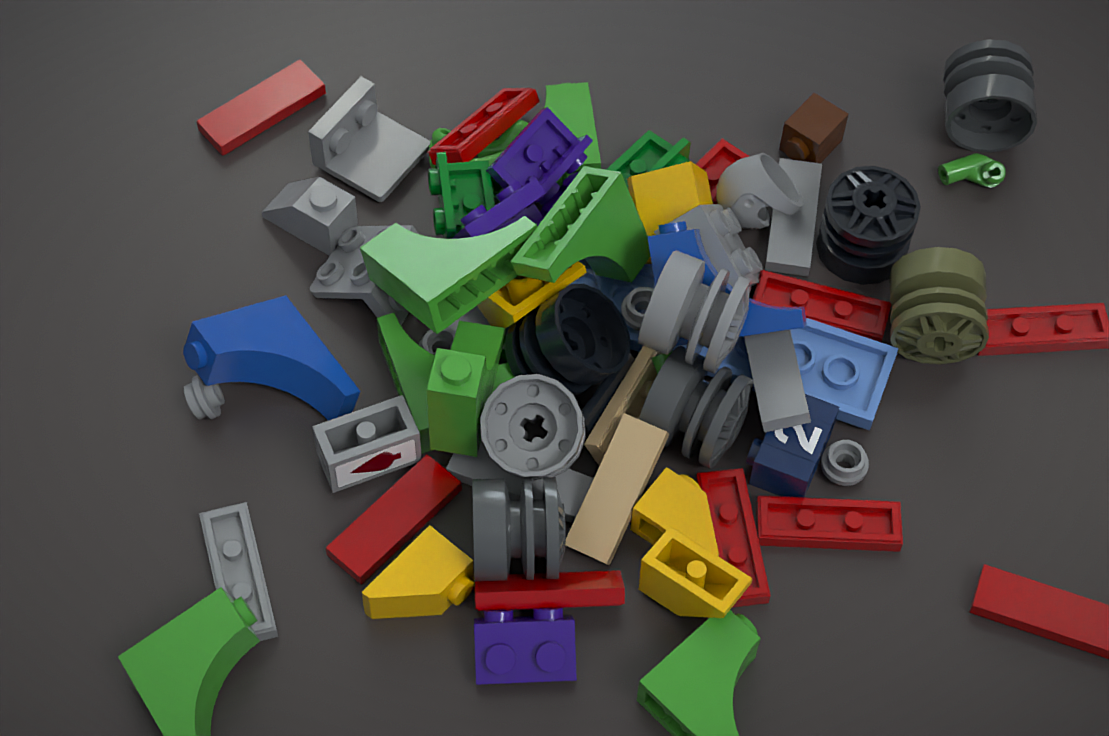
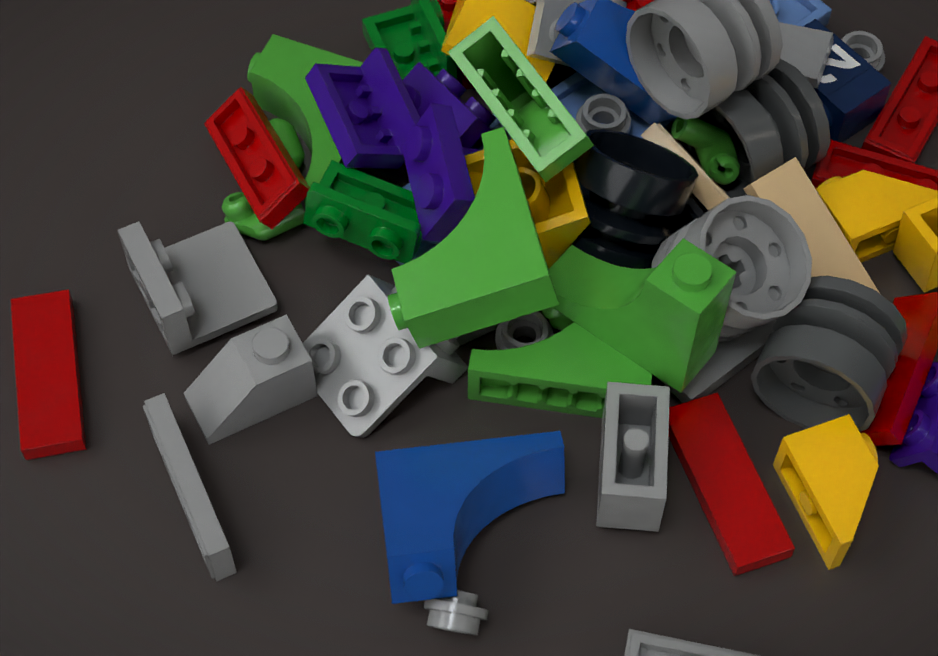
camera: 60 degrees left, 0 degrees up
none -> light grey tile [143,393,237,582]

